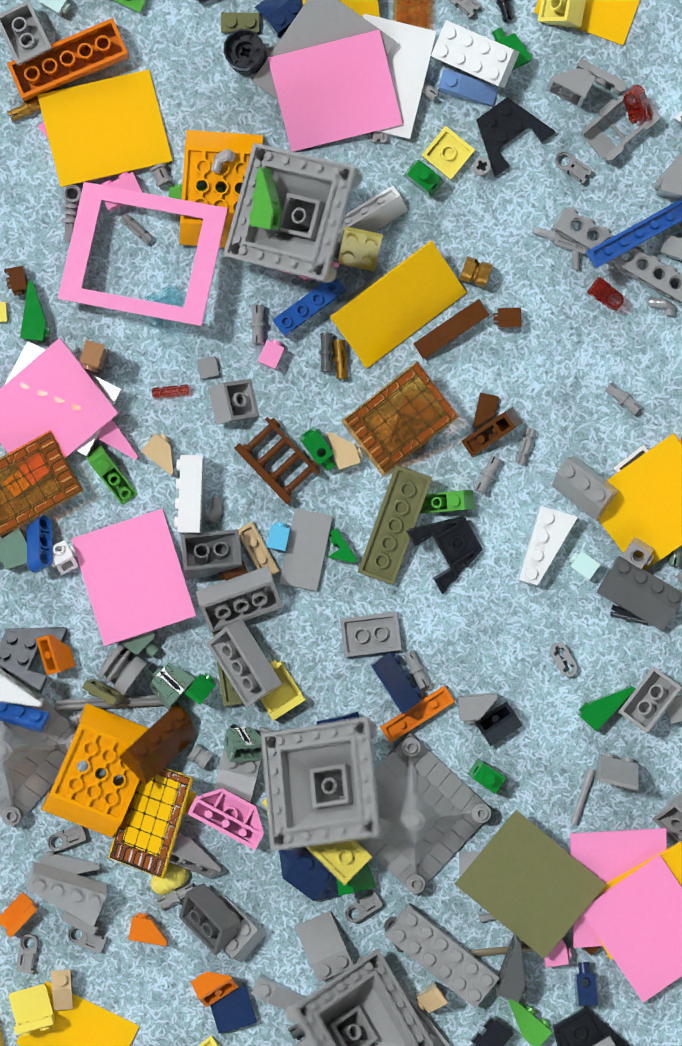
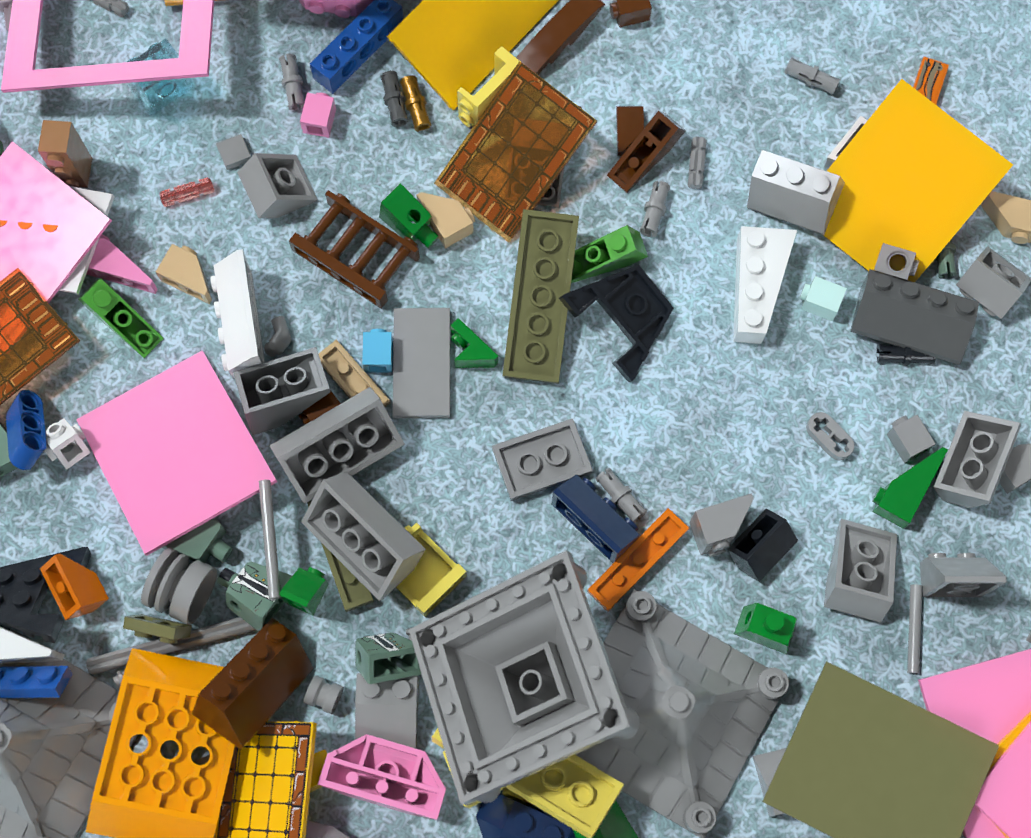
camera: 15 degrees left, 15 degrees down
none -> light grey bar [259,480,281,599]
none -> light yellow panel [457,46,522,129]
none -> light grey slope [824,519,897,623]
none -> light grey brick [887,415,935,464]

